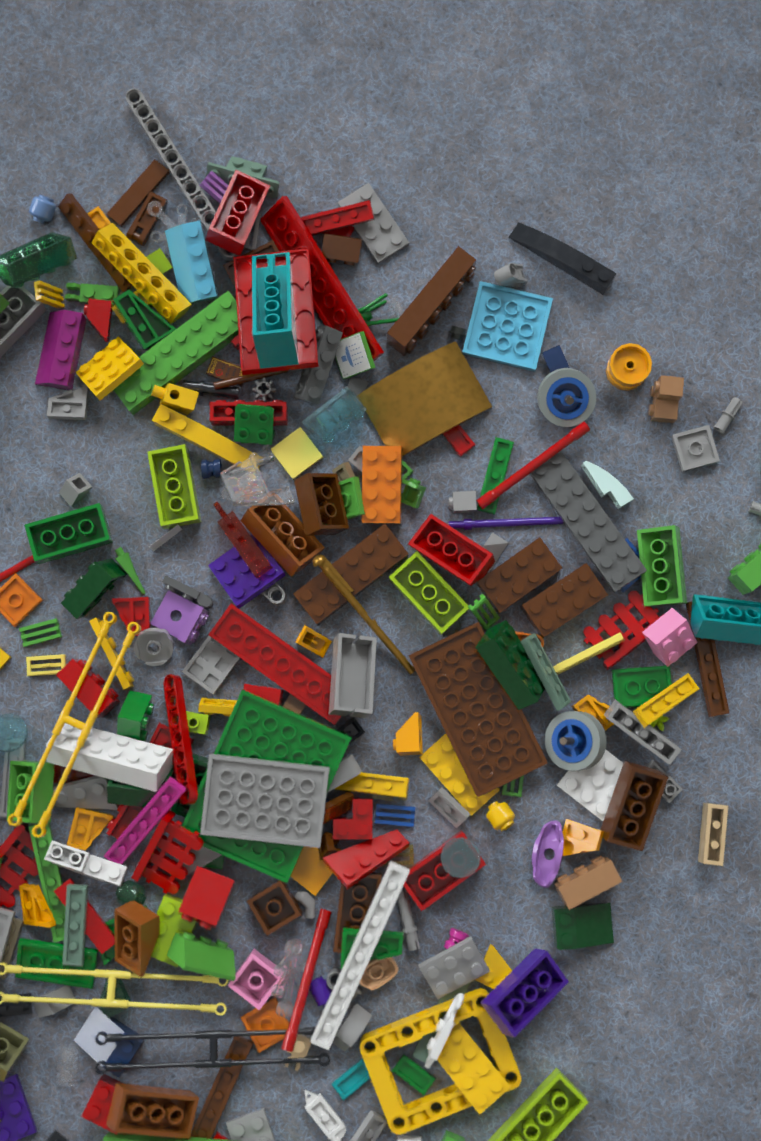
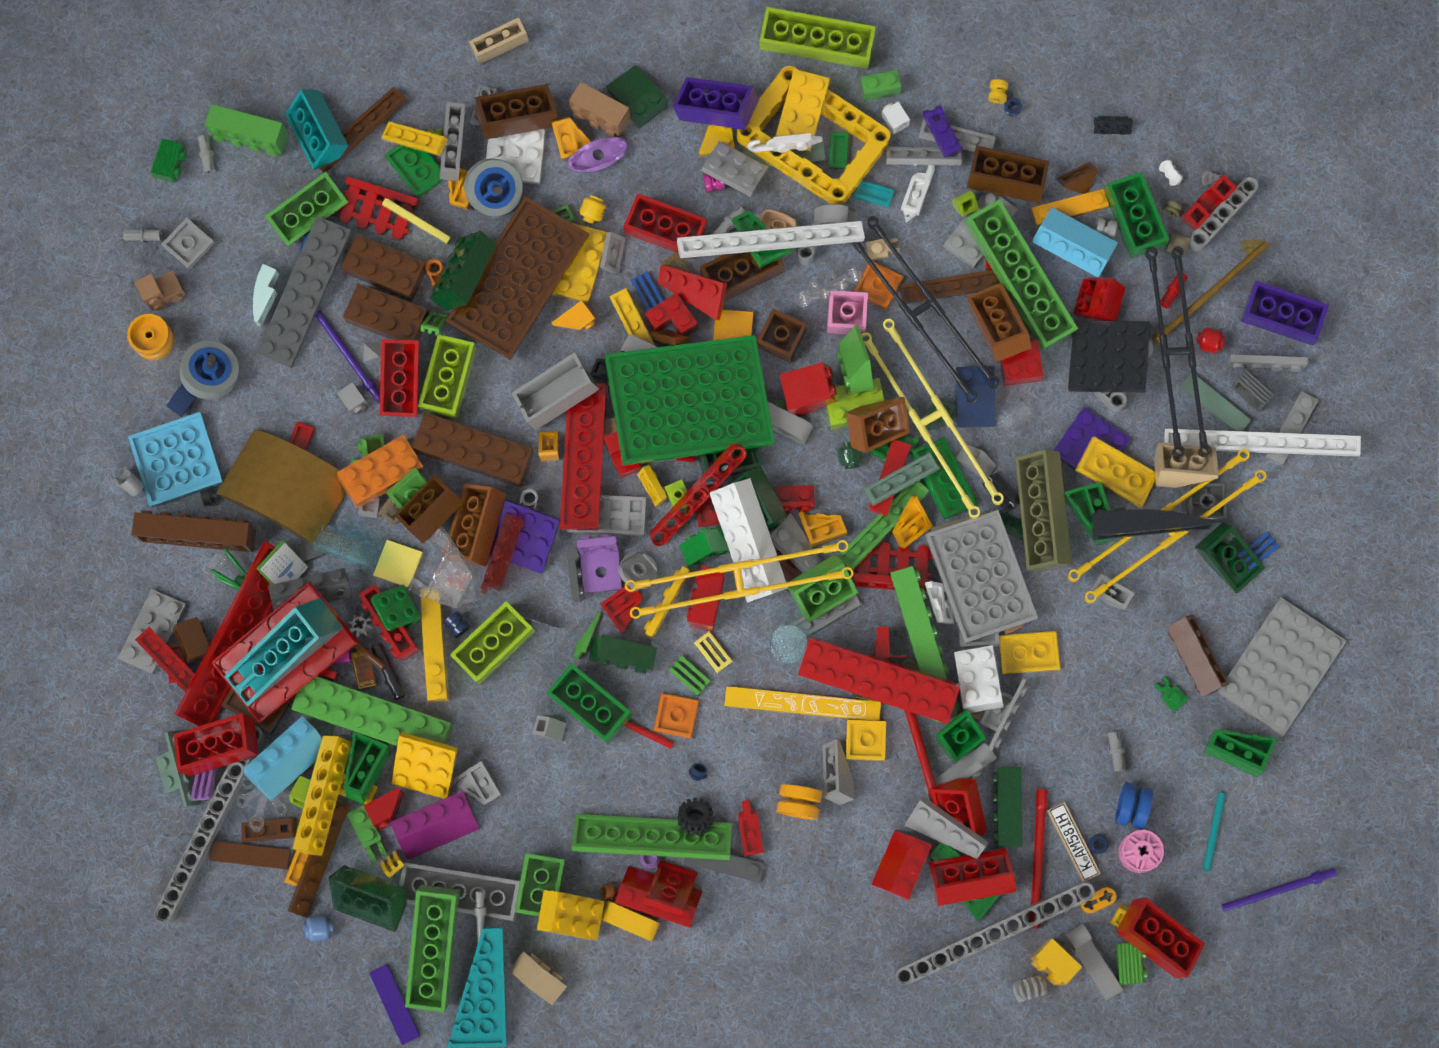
camera: 120 degrees left, 5 degrees down
white slope [44,841,128,887] -> none
dark pink tile [104,776,186,865] -> none
red fence [131,810,204,894] -> none
yellow torso [151,383,199,415] -> none
light grey plate [200,754,329,848] -> none
red piece [281,909,332,1052] -> none
light grey arm [295,891,315,918] -> none
dark purple brick [309,976,332,1008] -> none
pearl gold bar [313,555,415,674] -> none
reddish brown tile [318,833,341,860] -> none
clear light blue tile [441,837,481,878] -> none
red piece [476,421,590,510] -> none
green tile [477,437,514,515] -> none
black slope [509,222,617,295] -> none
sand green tile [520,633,571,711] -> none
bright pink brick [642,608,697,667] -> none

